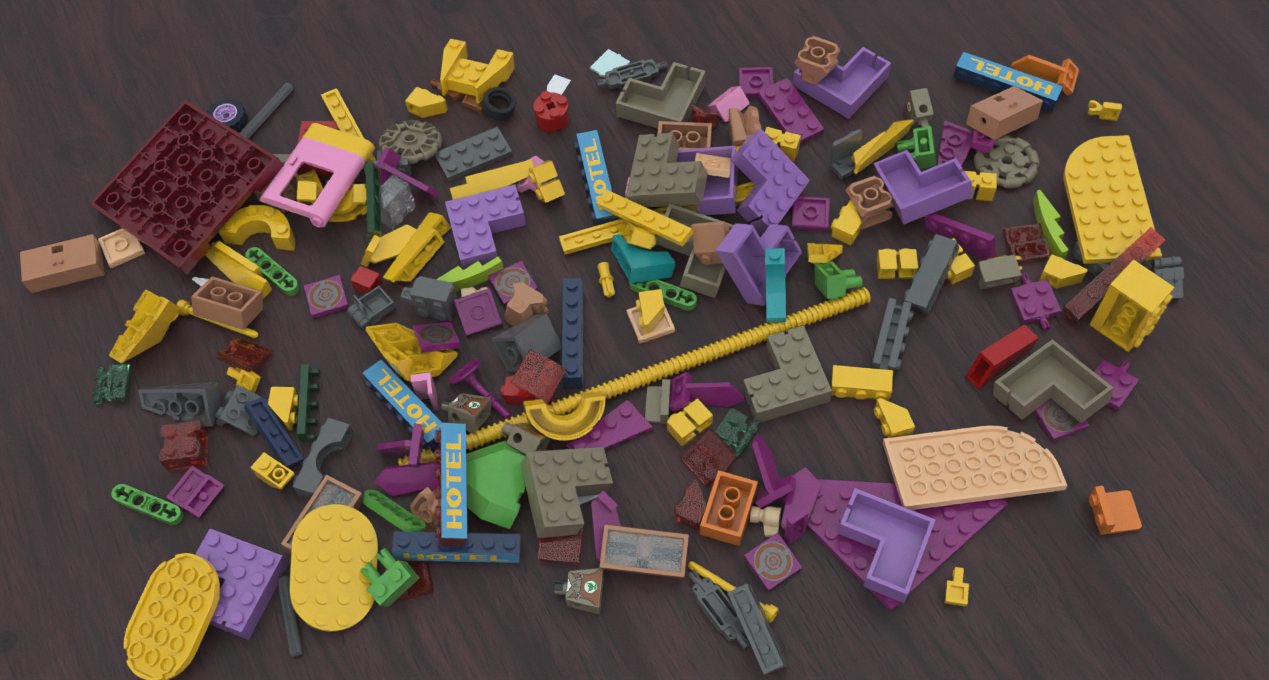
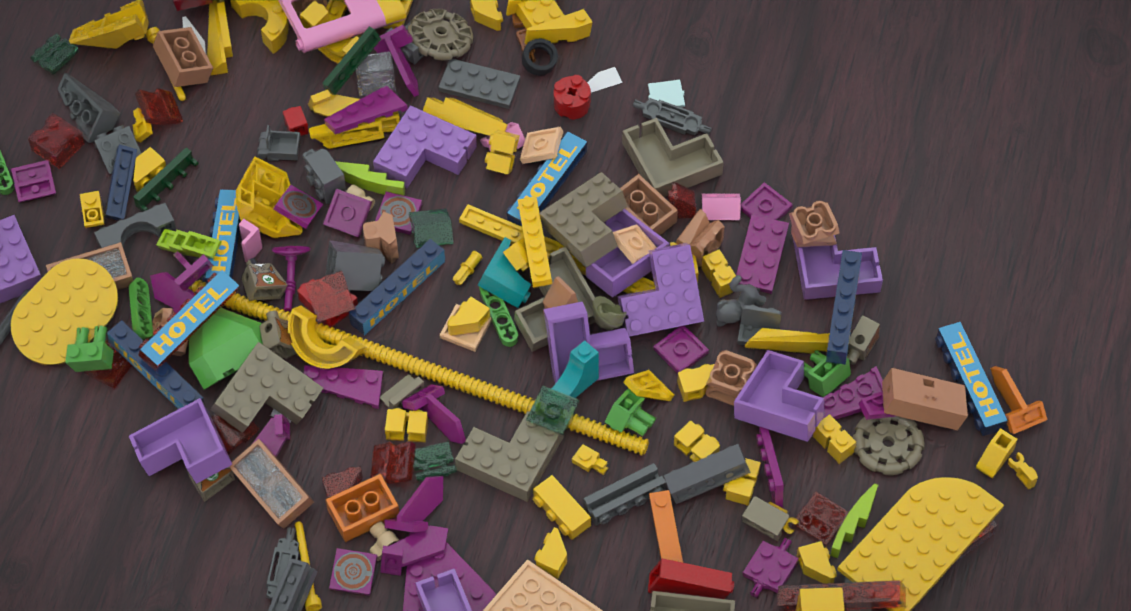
camera: 40 degrees right, 0 degrees up
bright green beam [245,247,300,296] -> none
tile [304,275,349,318] -> none
none -> medium lavender piece [129,398,233,484]
none -> lime slope [156,229,222,259]
none -> magenta wing [324,85,408,134]
none -> clear green slope [409,208,454,248]
none -> light nougat tile [520,127,563,164]
none -> clear green slope [526,385,579,435]
none -> yellow plate [572,444,608,475]
none -> olive piece [592,296,627,330]
none -> orange plate [649,490,683,563]
none -> dark grey animal [716,275,766,327]
none -> dark blue brick [826,250,862,365]
none -> yellow slope [976,428,1017,479]

